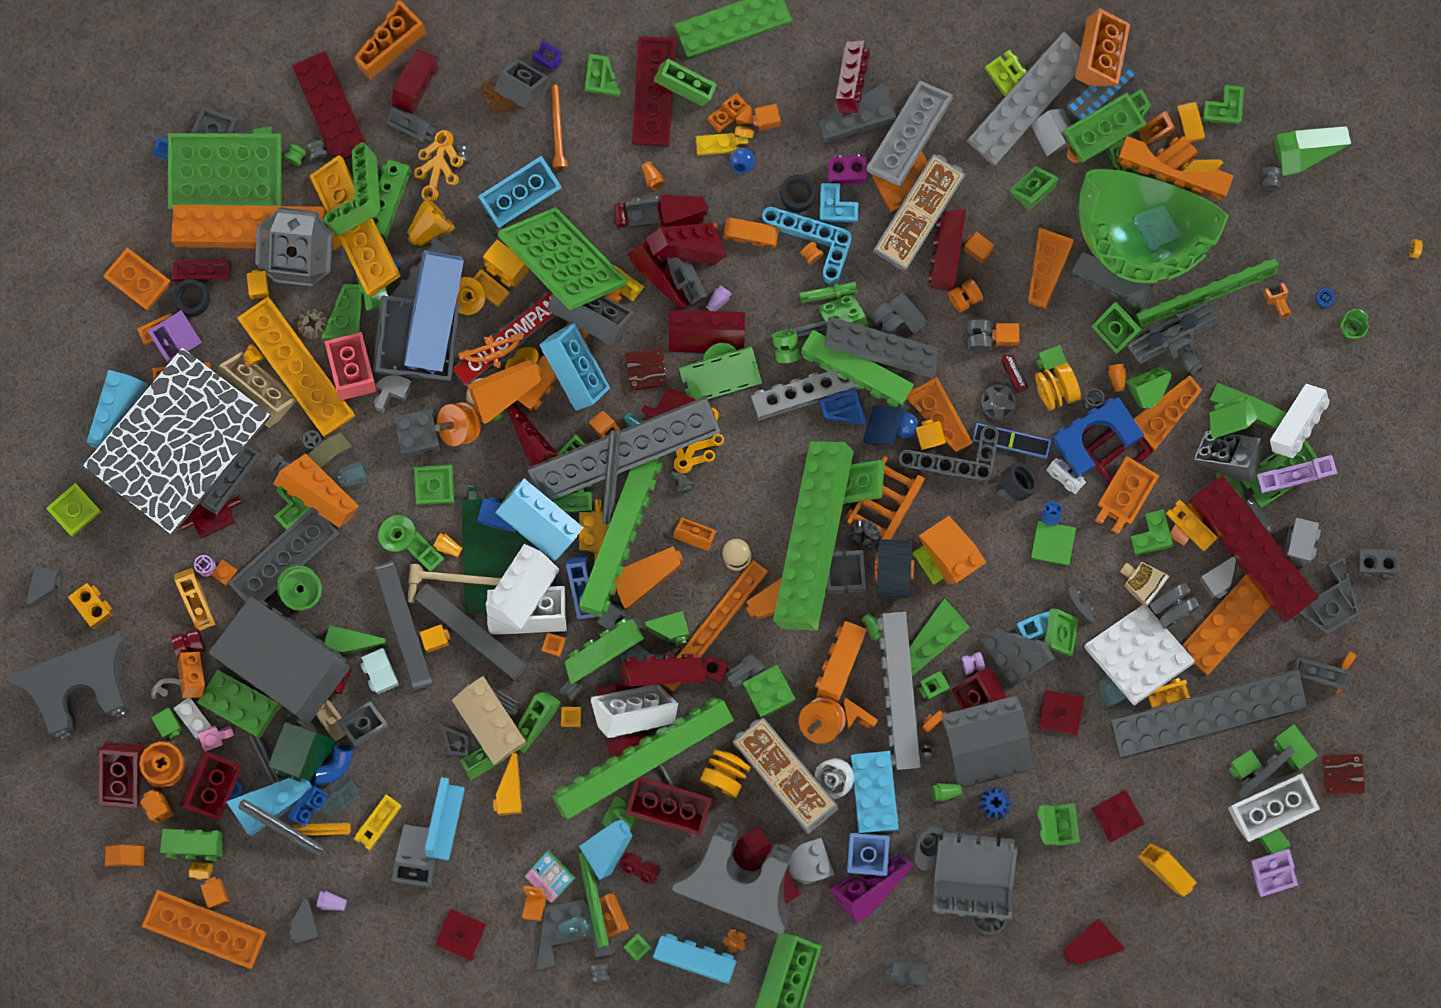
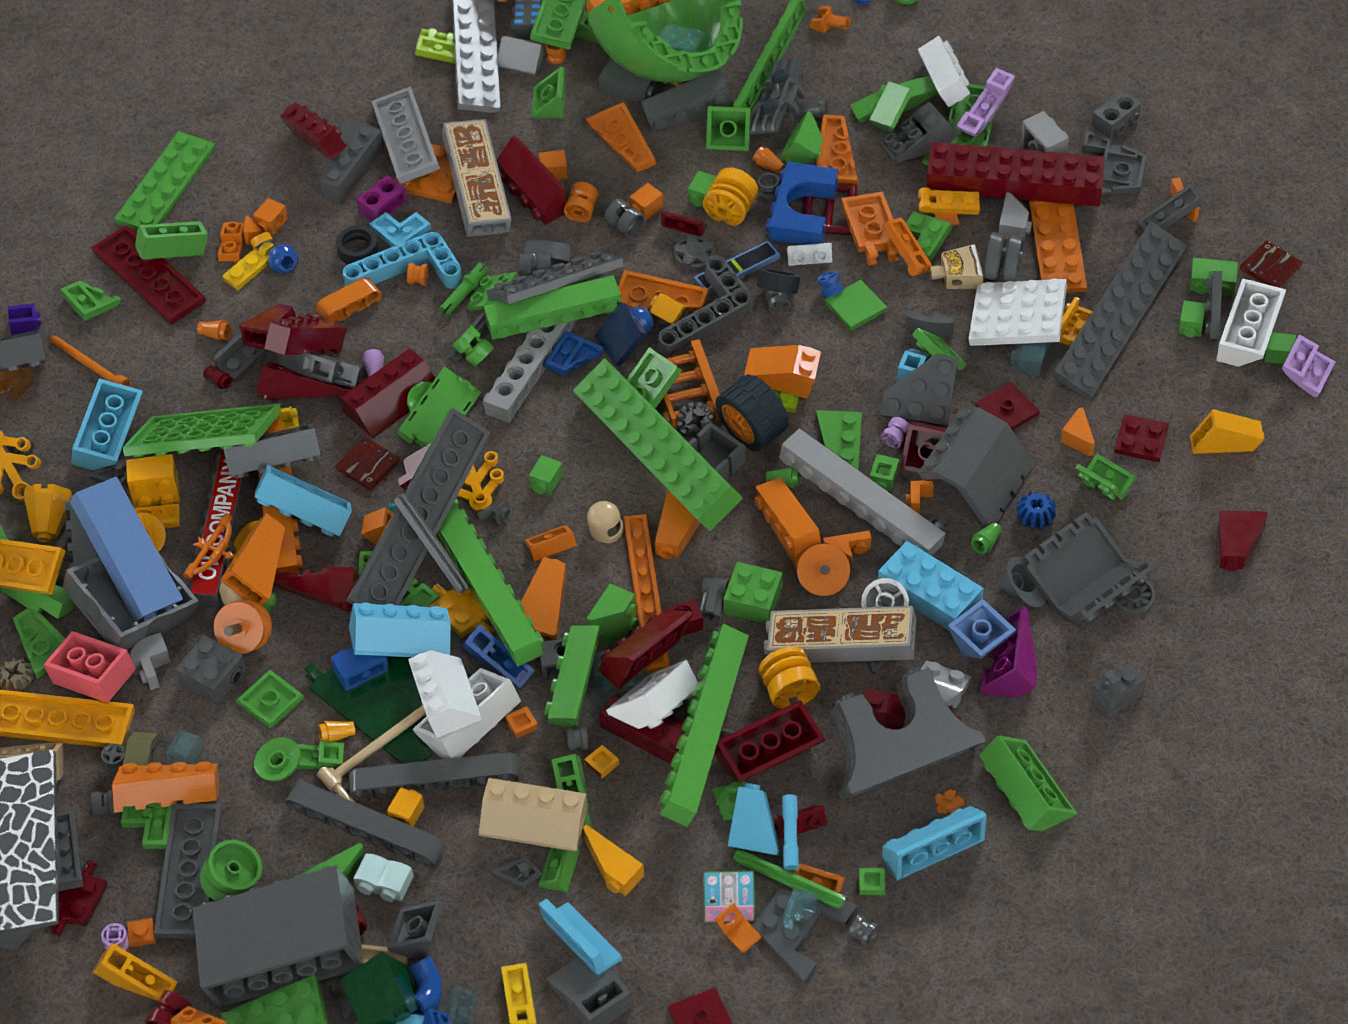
camera: 45 degrees left, 25 degrees down
none -> bright green brick [529,455,563,495]
none -> medium azure piece [782,794,799,871]
none -> orange plate [883,217,932,276]
none -> orange slope [1061,407,1095,456]

